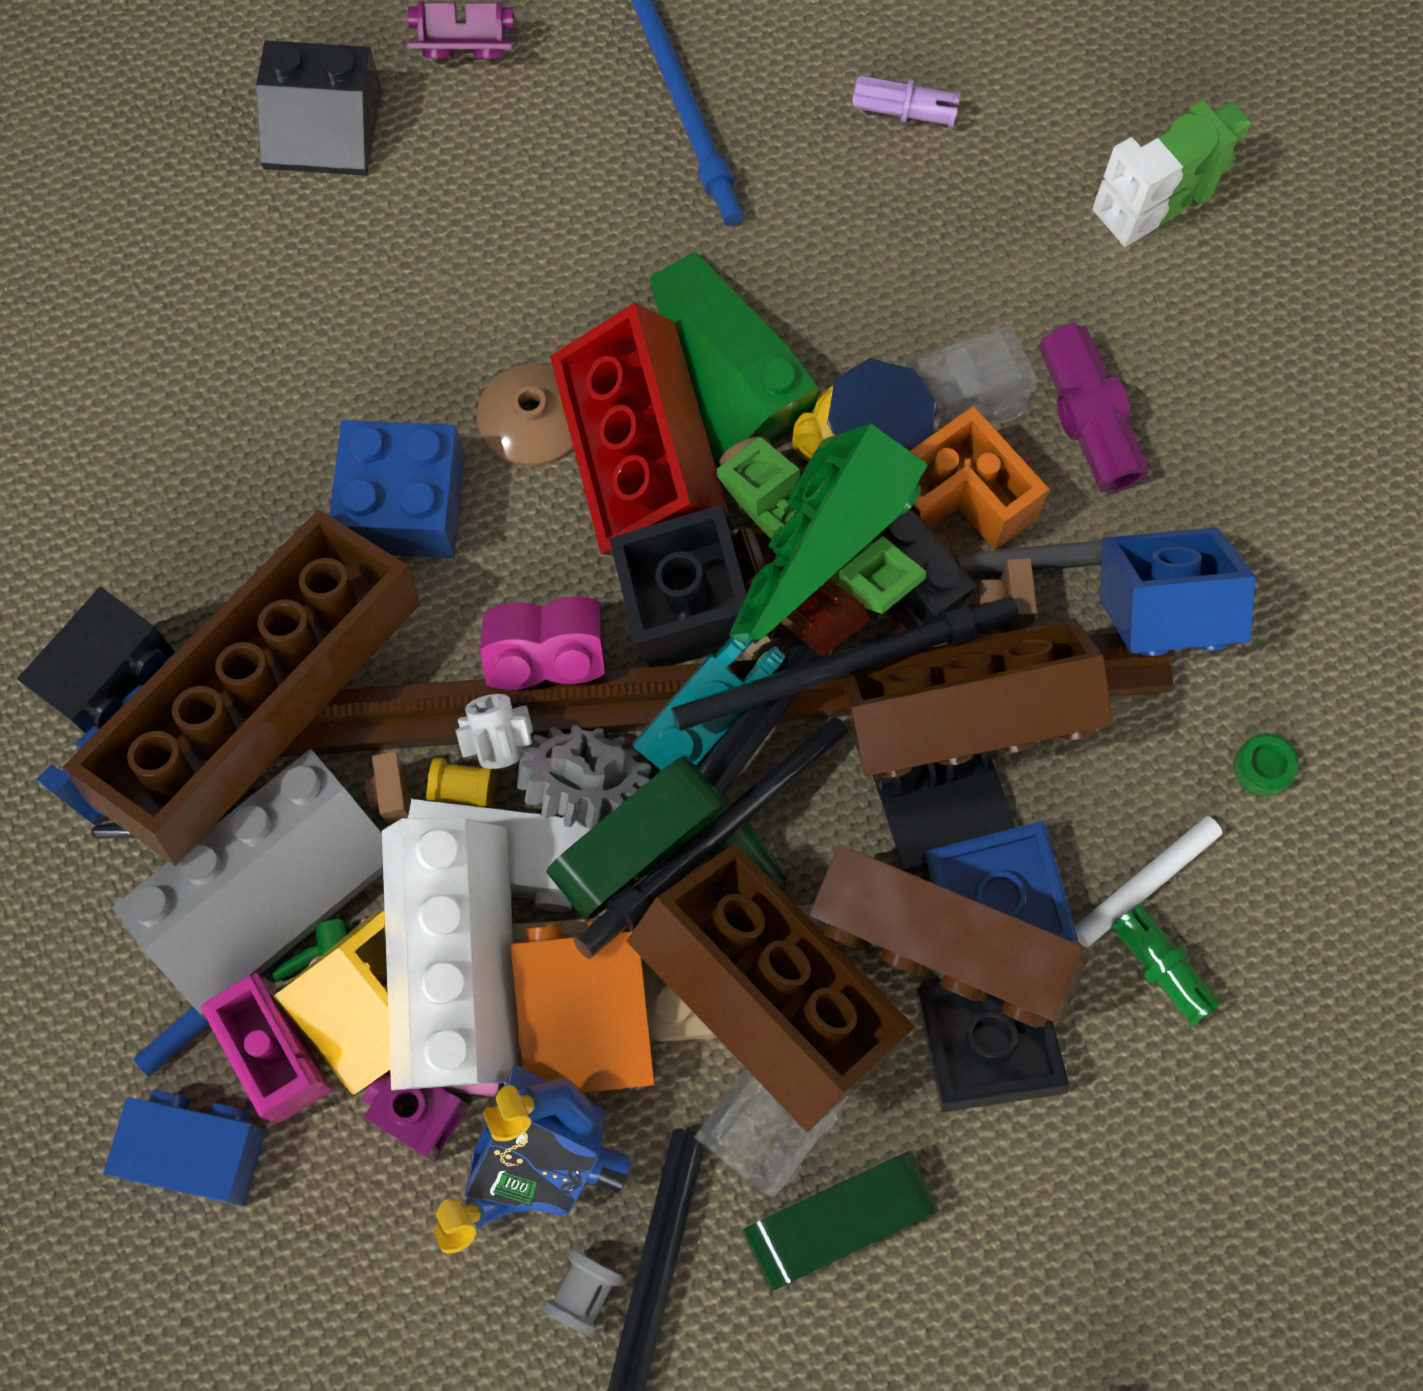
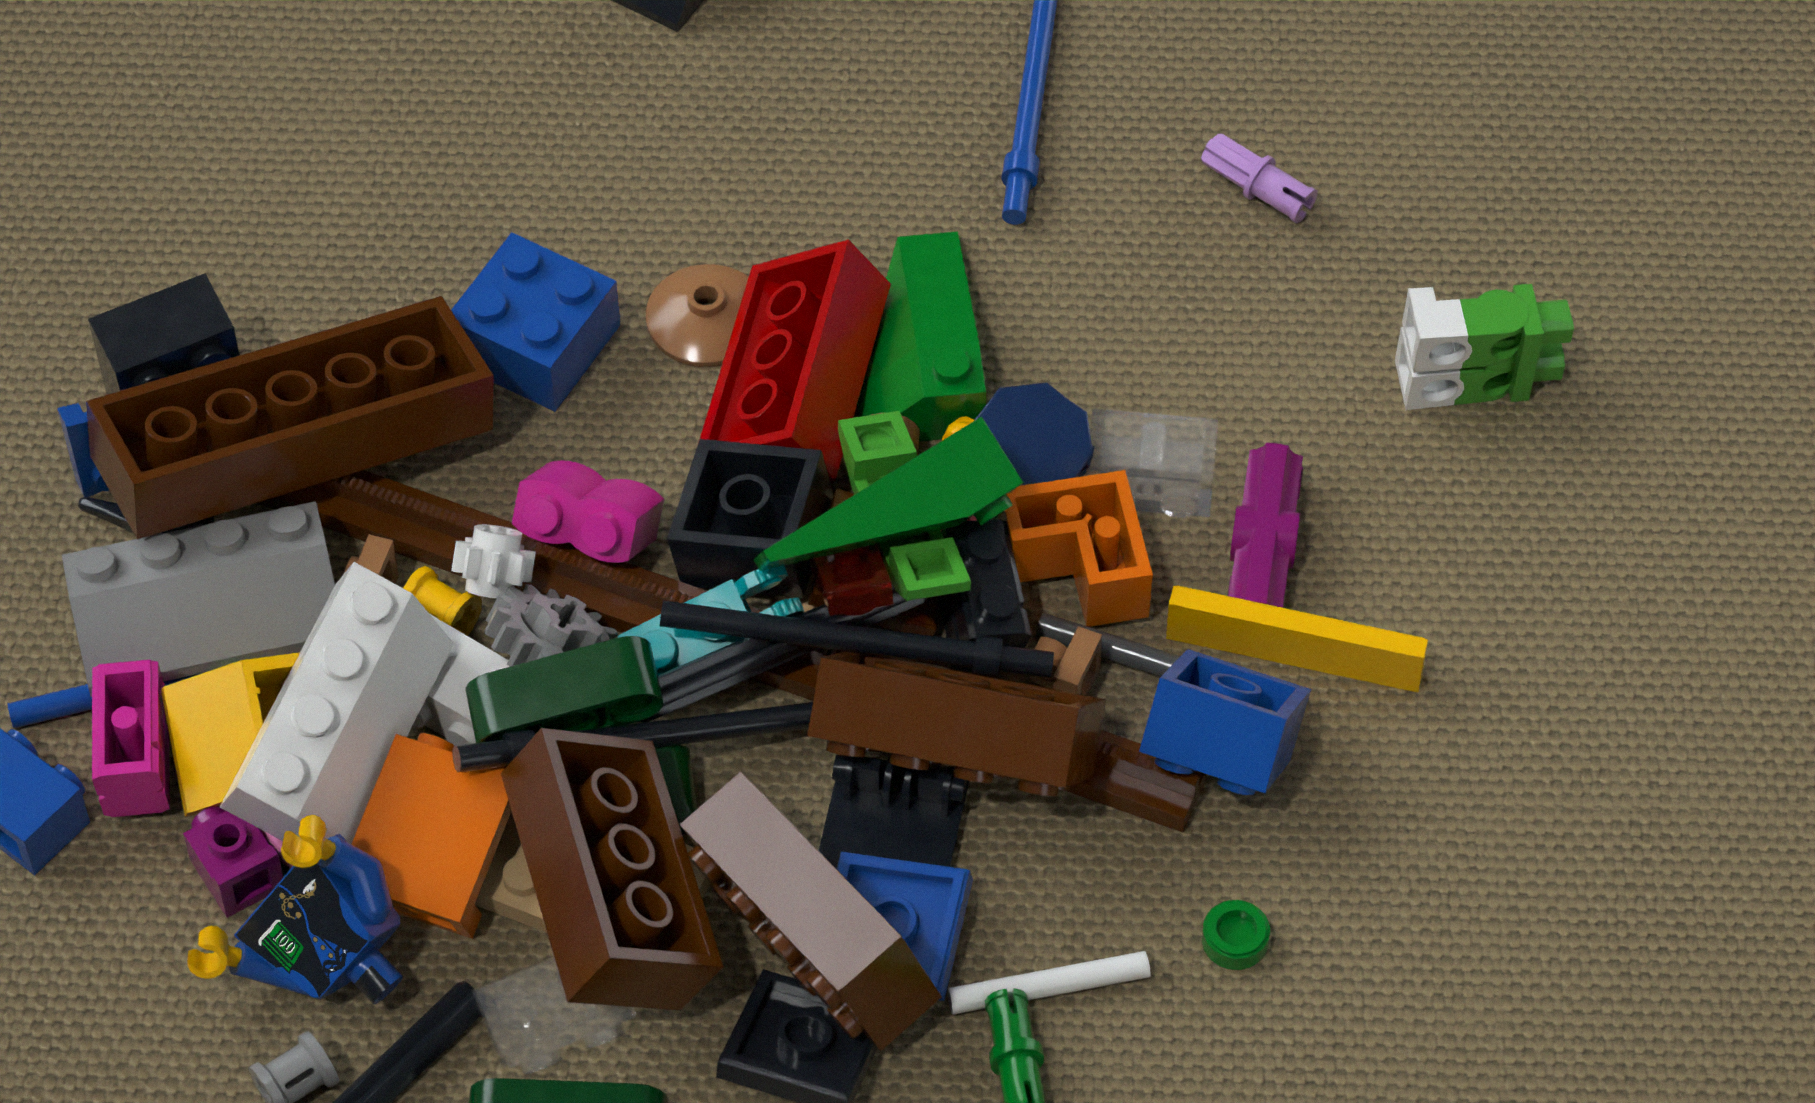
camera: 25 degrees right, 15 degrees down
none -> yellow tile [1166,585,1428,693]

